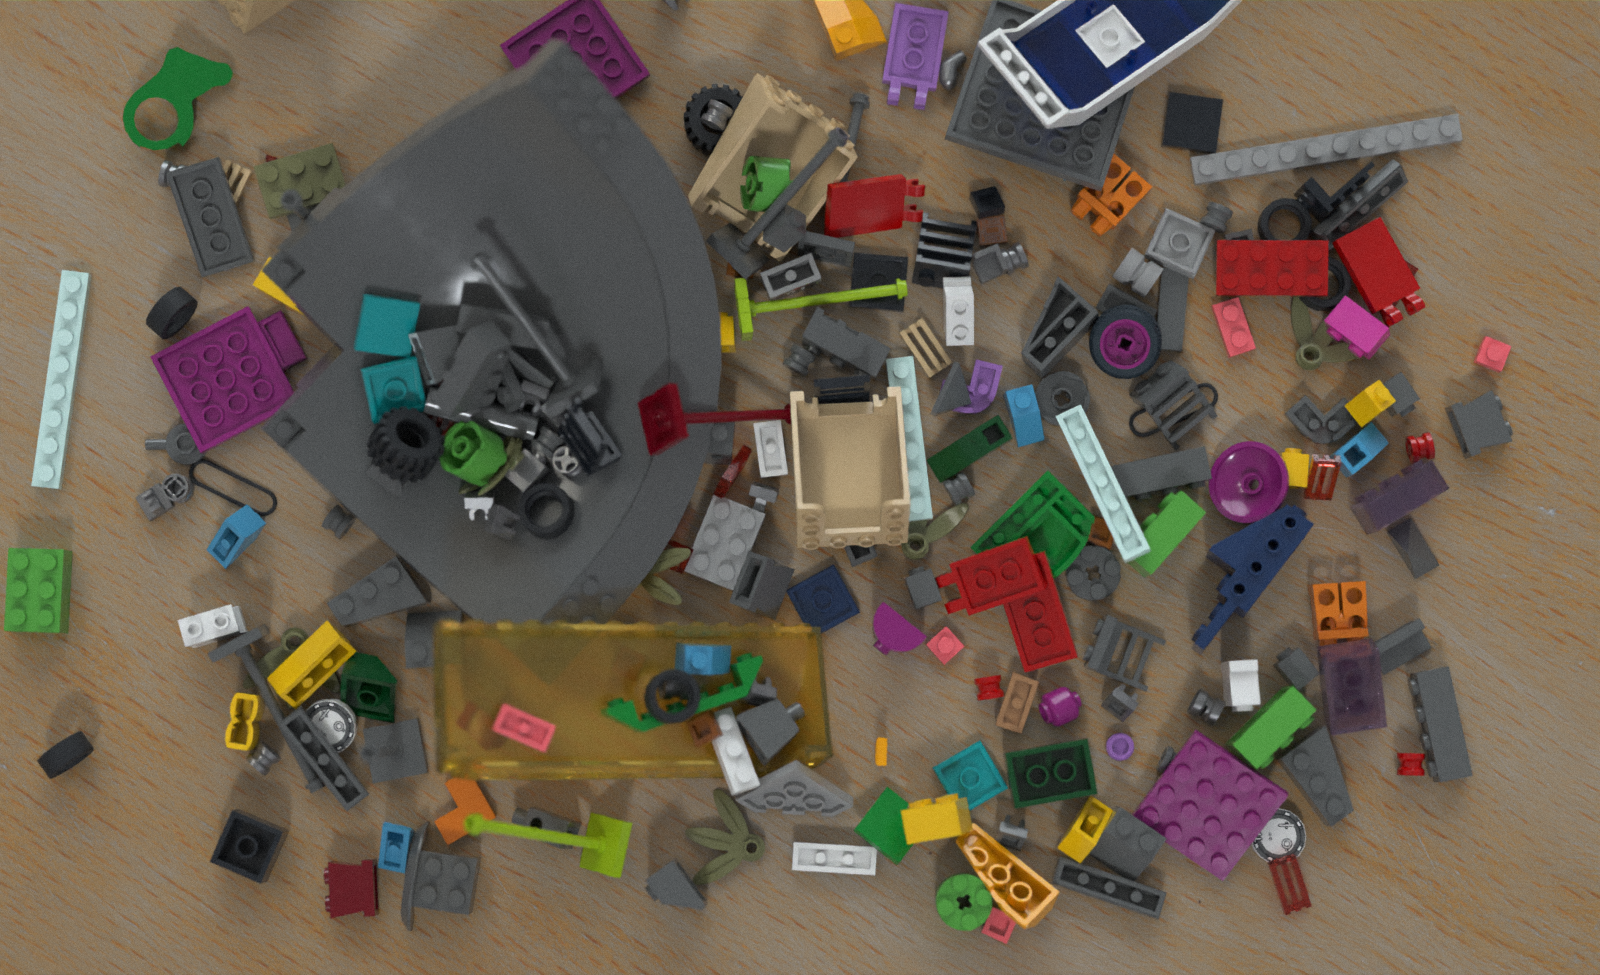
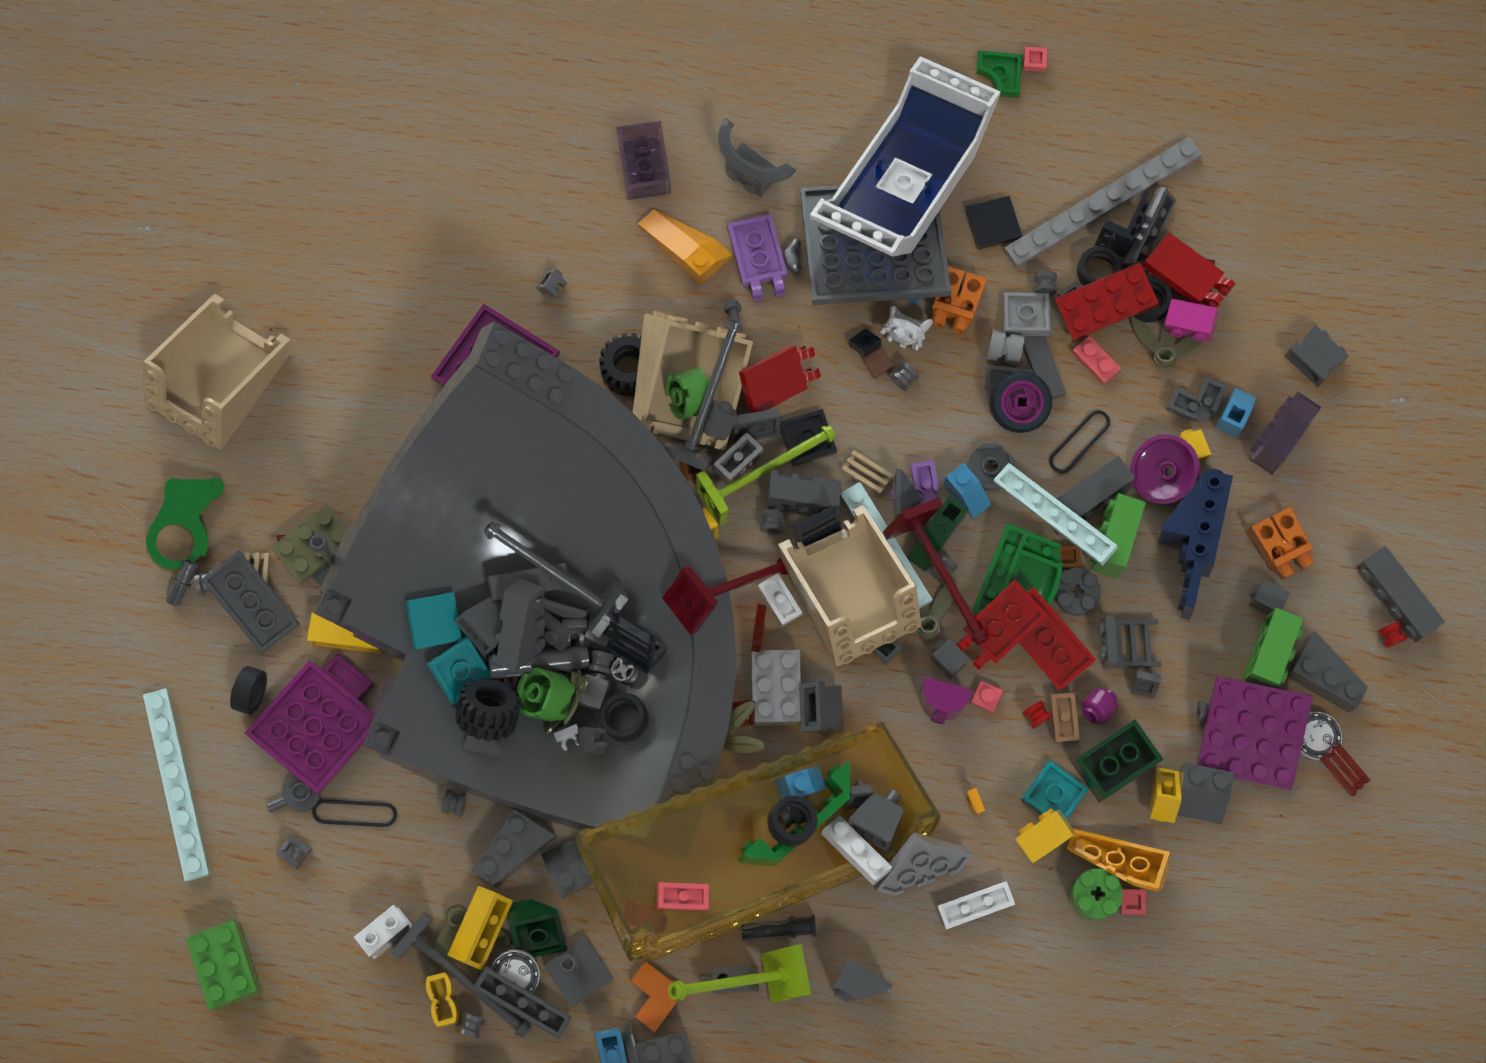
camera: 25 degrees left, 10 degrees down
flat silver wheel [161,474,195,503] -> none
dark azure slope [206,505,266,569] -> none
olive plant [685,789,765,885] -> none
dark orange tile [686,710,723,748] -> none
flat silver wheel [700,99,734,132] -> none
dark grey torso [704,422,735,466] -> none
flat silver tile [748,481,780,513] -> none
dark blue tile [786,564,860,639] -> none
green tile [853,787,914,865] -> none
black plate [912,212,977,289] -> none
white hips [943,276,974,346] -> none
flat silver panel [971,243,1009,284] -> none
dark grey tile [995,815,1028,851] -> none
dark grey wedge [1021,276,1099,379] -> none
dark grey brick [1051,857,1167,920] -> none
medium lavender tile [1105,733,1134,761] -> none
dark grey plate [1129,360,1217,450] -> none
flat silver wheel [1187,689,1225,726] -> none
white hips [1221,660,1261,711] -> none
clear red tile [1303,454,1341,501] -> none
clear purple brick [1316,638,1387,736] -> none
yellow brick [1345,380,1396,427] -> none
dark grey panel [1366,618,1432,675] -> none
dark grey brick [1383,372,1420,417] -> none
dark grey slope [1387,518,1439,579] -> none
red wheel [1405,432,1435,463] -> none
coral plate [1474,336,1512,373] -> none
none -> dark grey axle [166,559,198,606]
none -> black pin [741,914,817,940]
none -> white hair [880,305,933,350]
none -> dark red tile [882,497,989,645]

